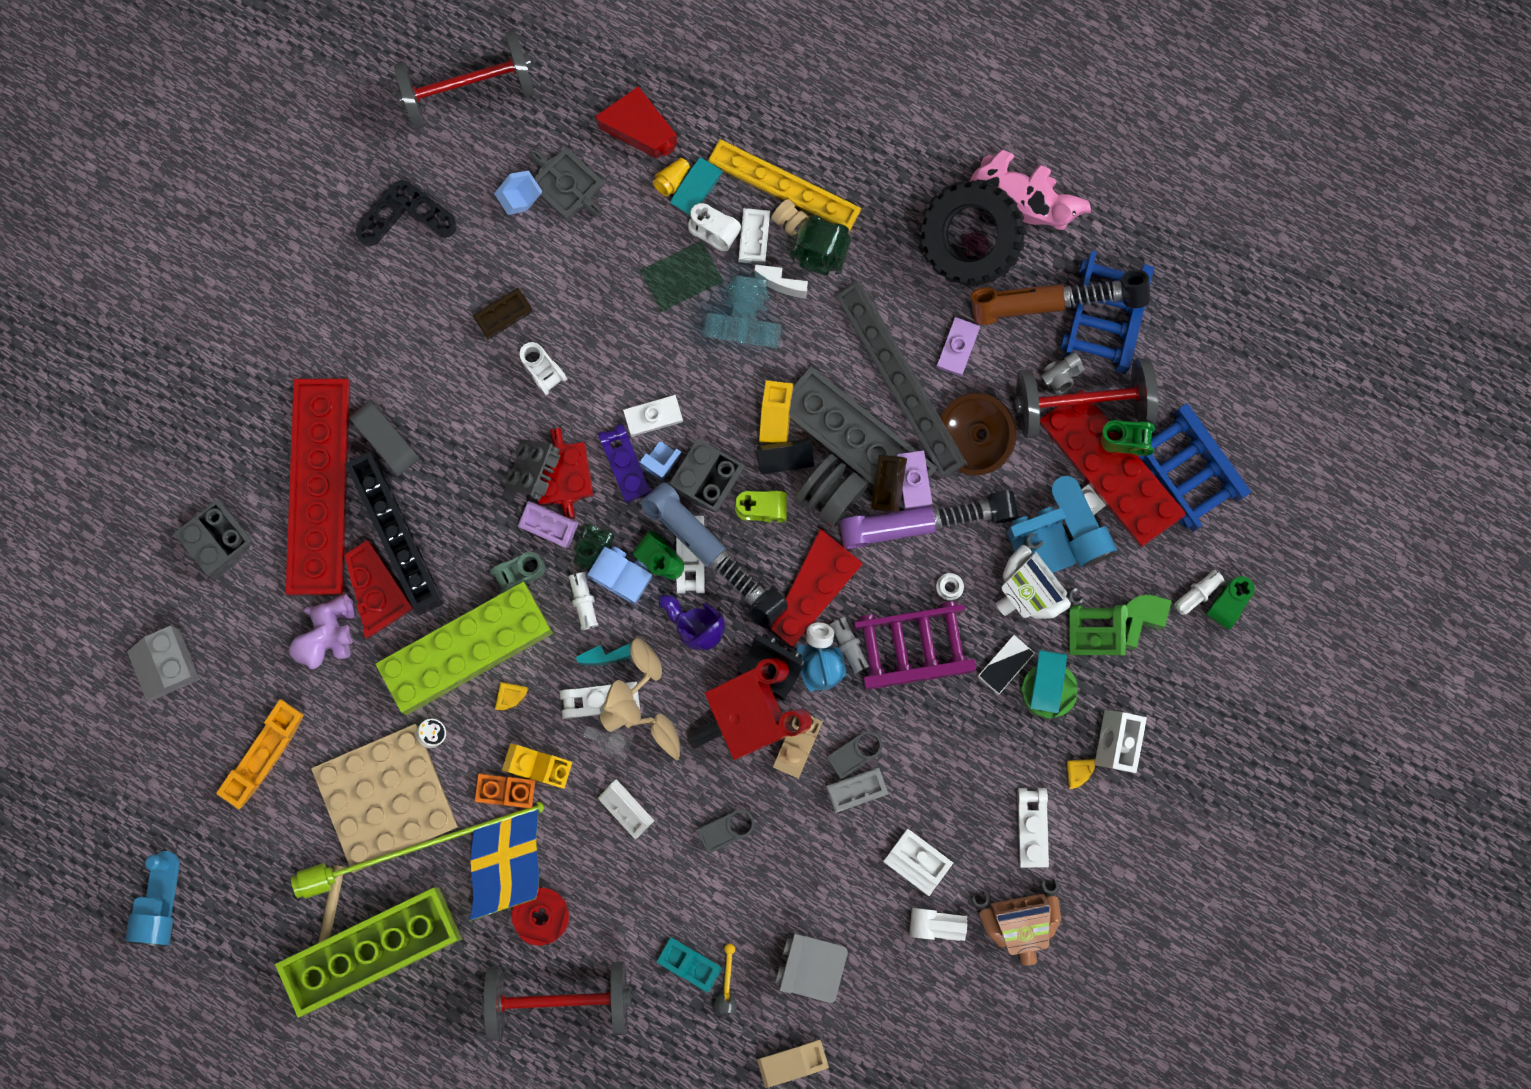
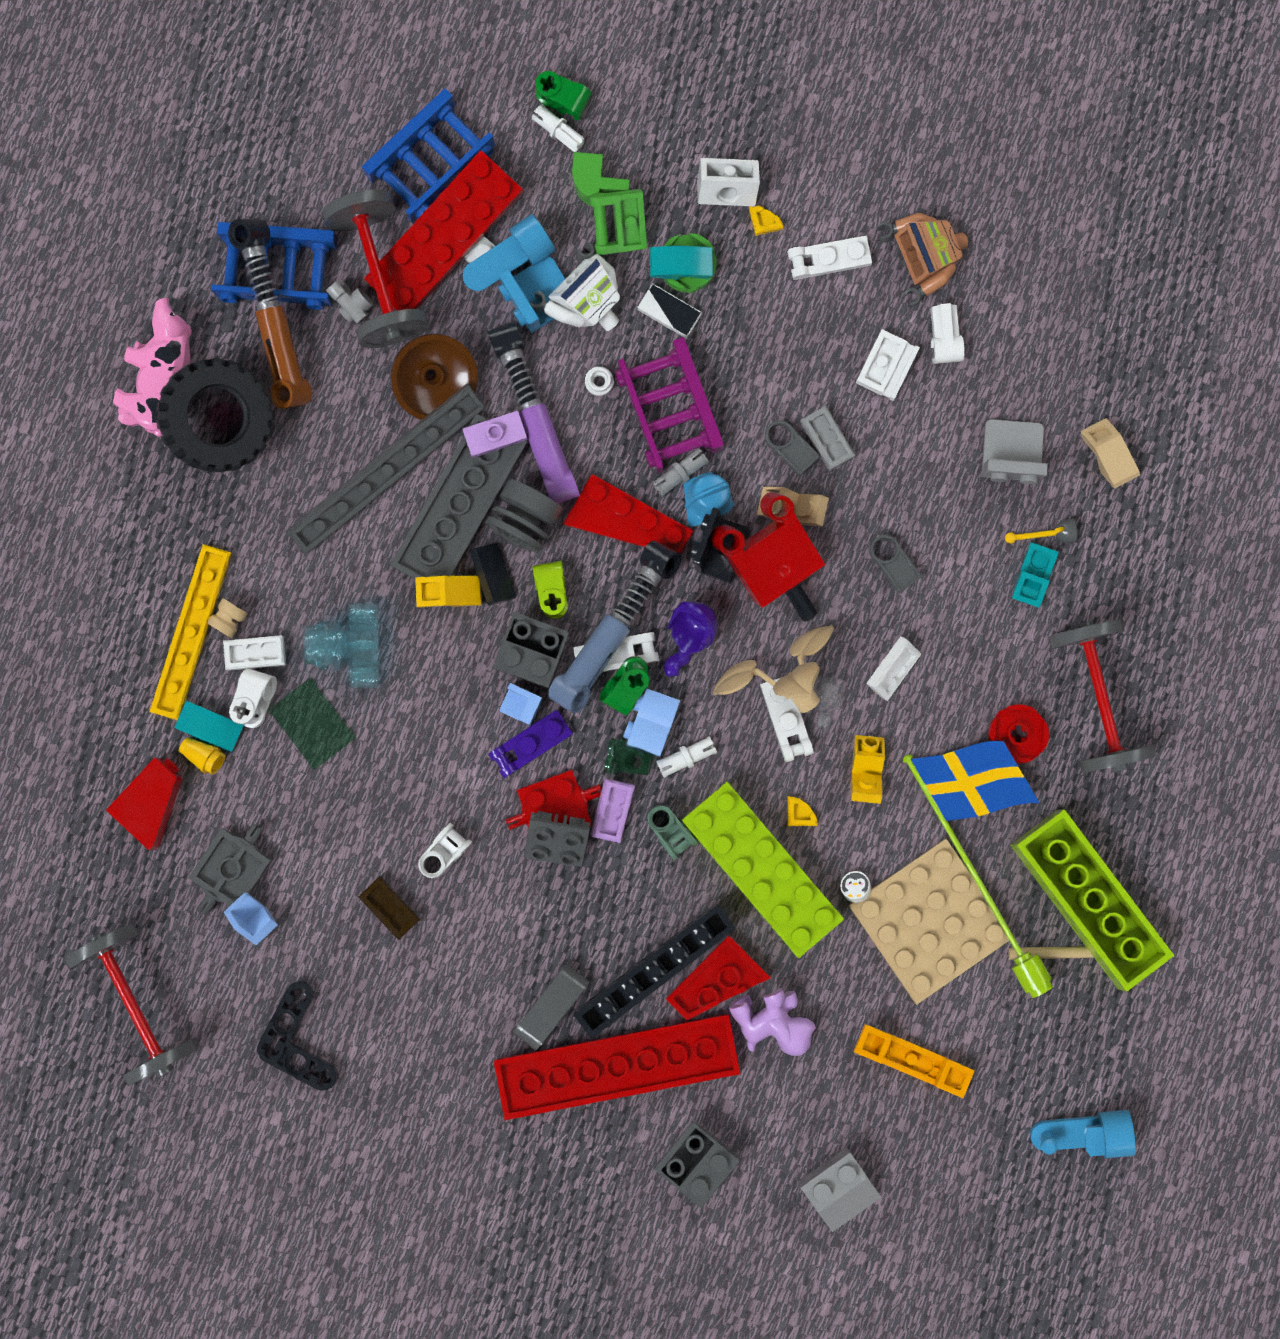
camera: 100 degrees left, 5 degrees up
orange slope [474,774,536,809] -> none
teal slope [575,643,632,666] -> none
white plate [623,395,683,437] -> none
white slope [755,265,808,299] -> none
clear green brick [790,215,851,276] -> none
white tile [806,622,834,648] -> none
dark brown plate [871,455,907,513] -> none
lavender plate [936,317,980,377] -> none
green piece [1100,420,1155,456] -> none

